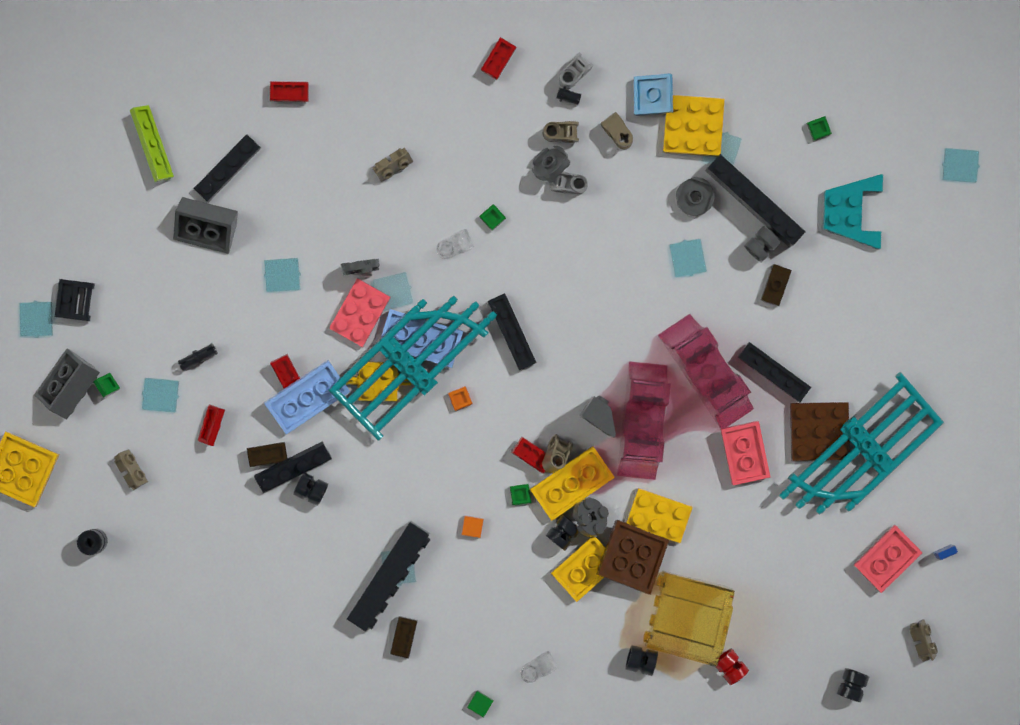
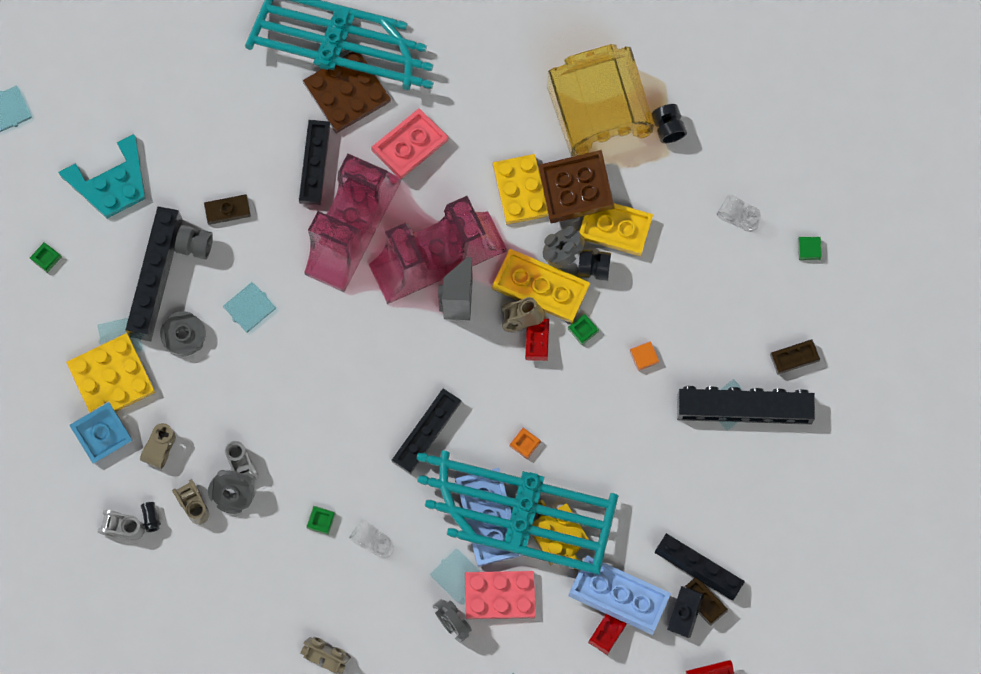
camera: 120 degrees left, 15 degrees down
black wheel [293,472,328,506] -> none
red plate [481,37,517,80] -> none
red wheel [713,648,749,685] -> none
none -> black plate [667,586,704,638]

